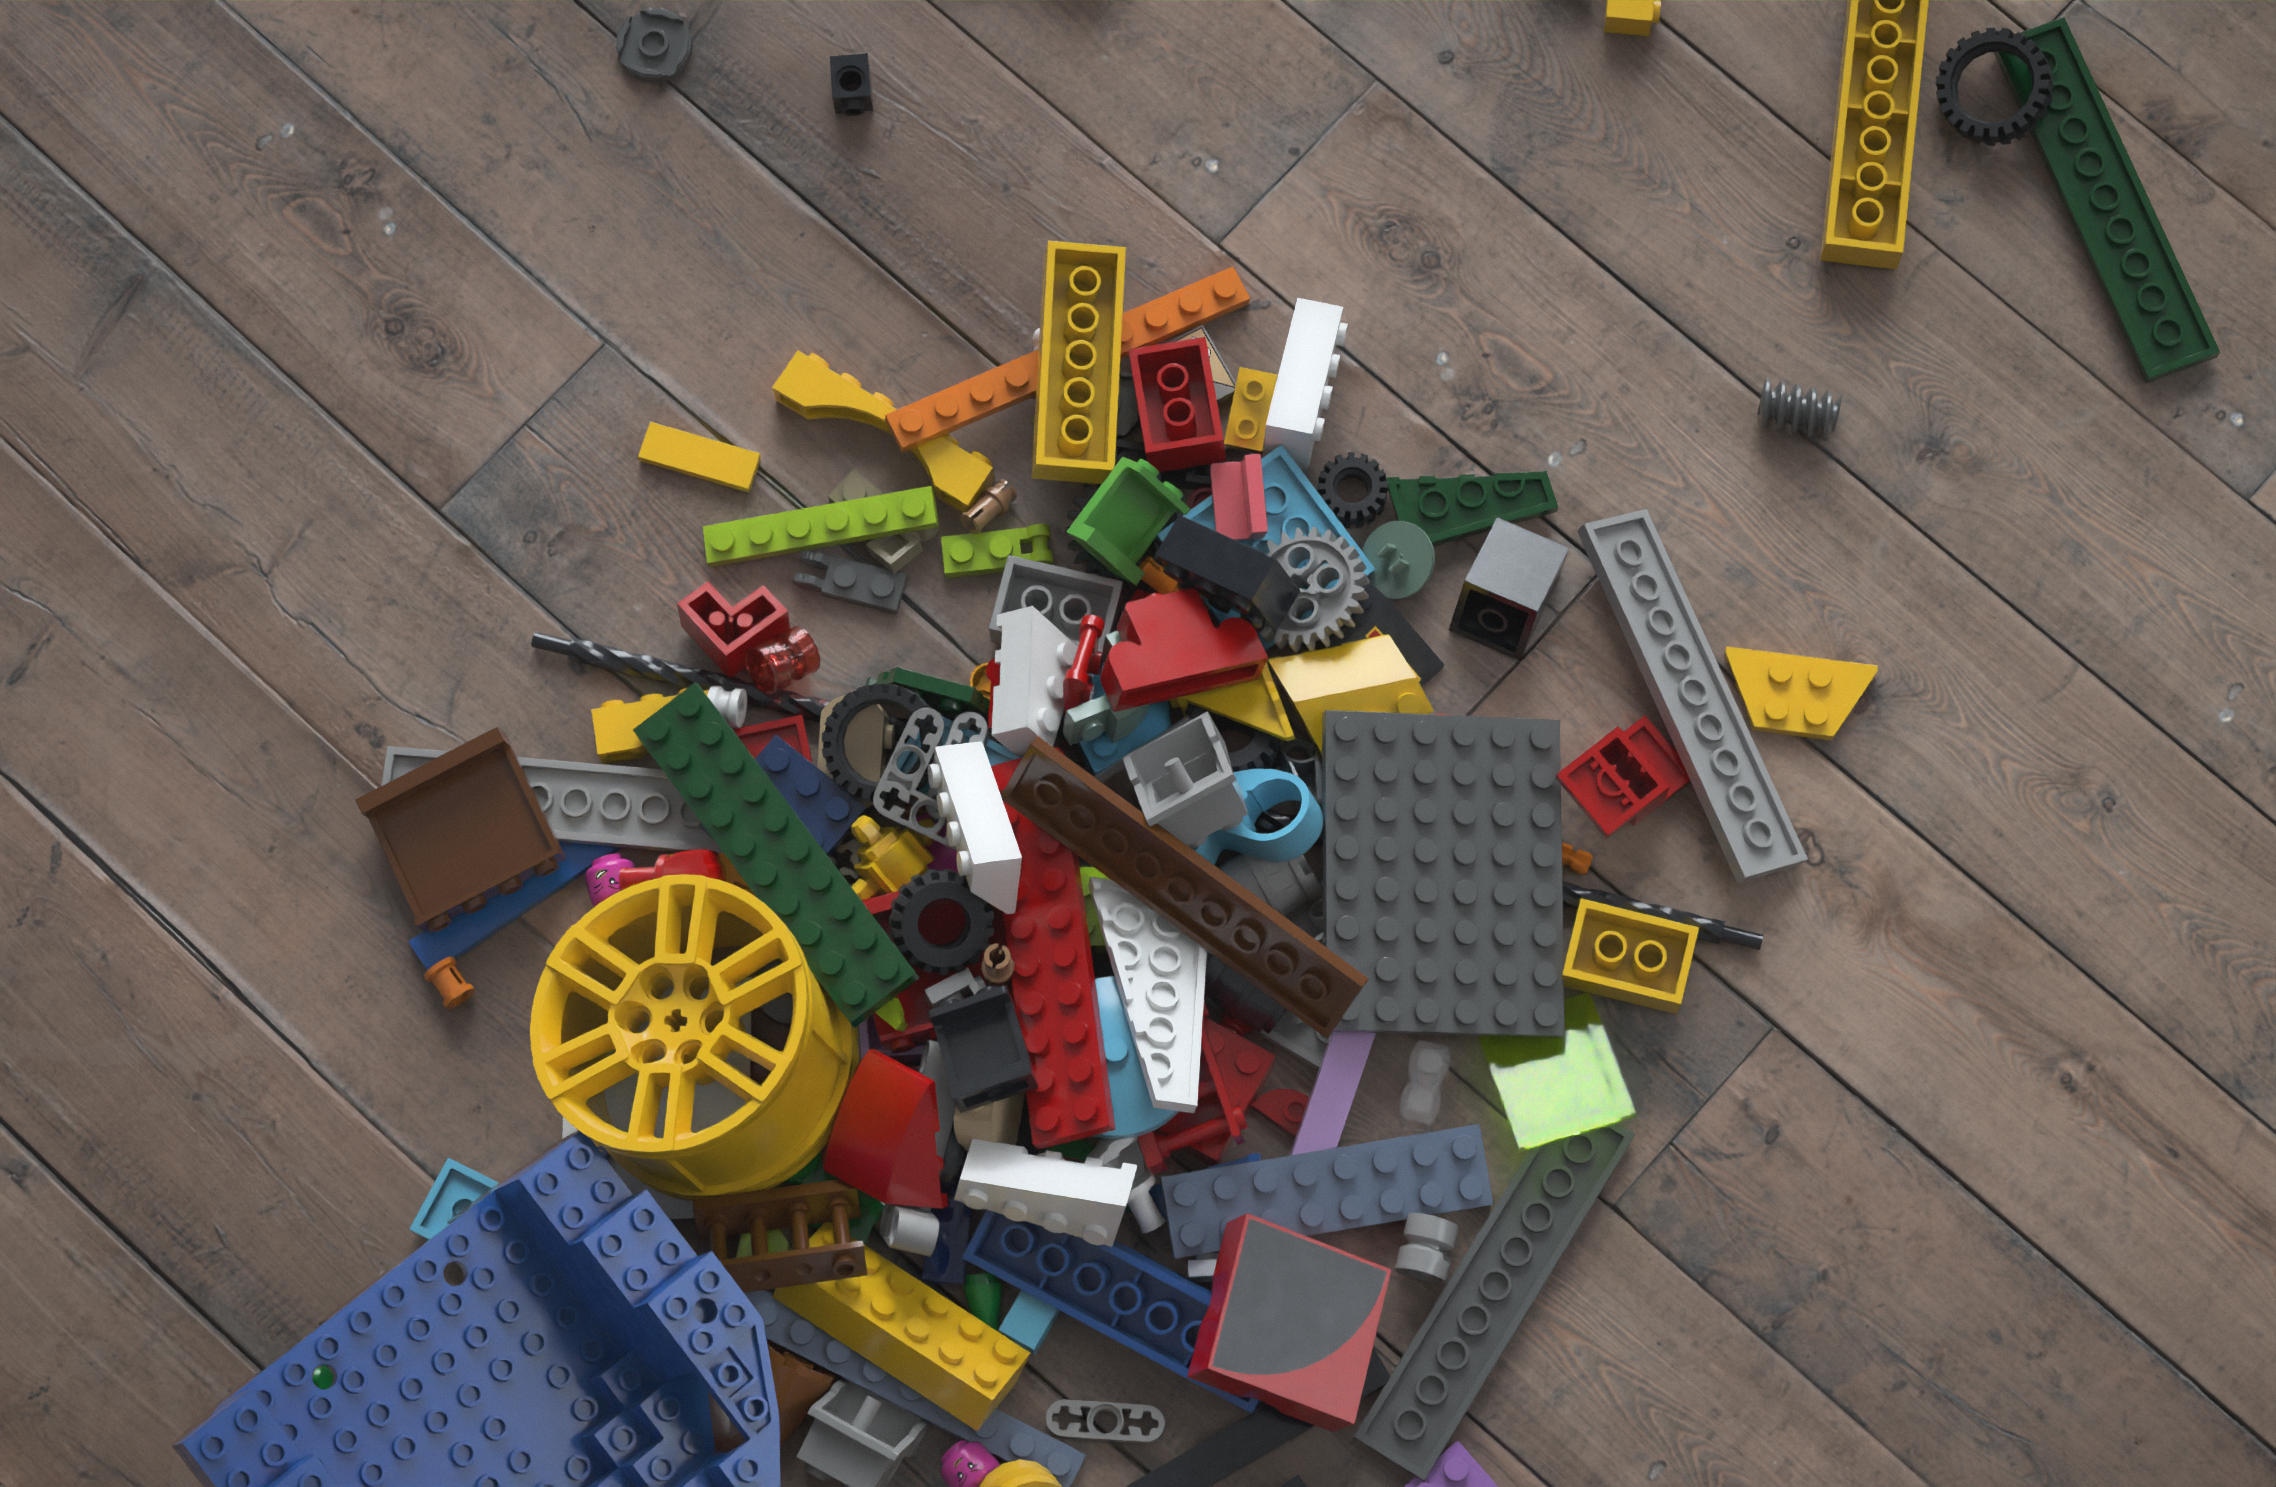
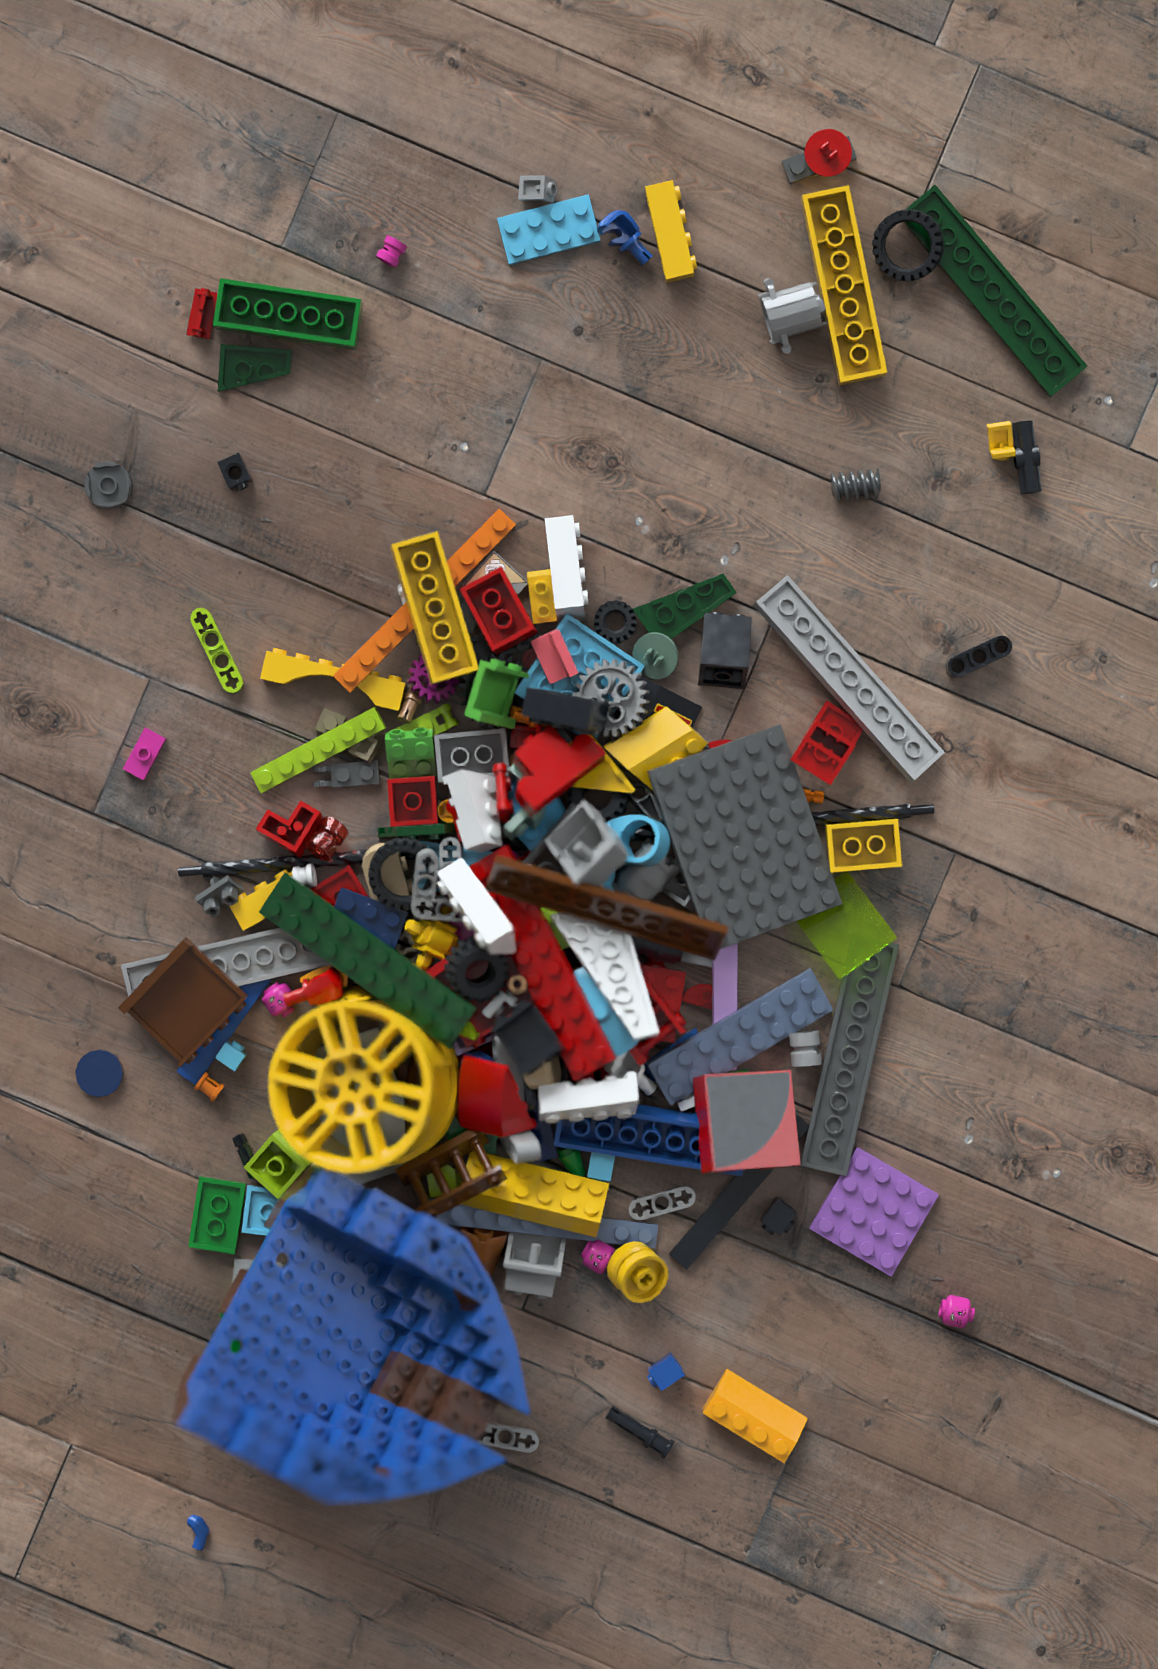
camera: 25 degrees left, 15 degrees up
yellow tile [638,422,762,493] -> none
clear brick [1398,1040,1450,1133] -> none
yellow wing [1724,646,1878,741] -> none
none -> dark blue tile [75,1049,124,1097]
none -> dark pink plate [123,727,166,780]
none -> green plate [188,1176,247,1254]
none -> lime beam [190,608,244,693]
none -> dark grey hips [196,875,244,917]
none -> medium azure plate [215,1040,247,1071]
none -> black axle [232,1133,254,1179]
none -> lime slope [243,1129,312,1200]
none -> bright green plate [385,727,437,779]
none -> red brick [387,776,439,827]
none -> magenta gear [407,654,459,704]
none -> light grey container [757,278,827,353]
none -> black beam [945,635,1012,678]
none -> yellow bracket [987,421,1016,461]
none -> black piece [1012,420,1042,494]

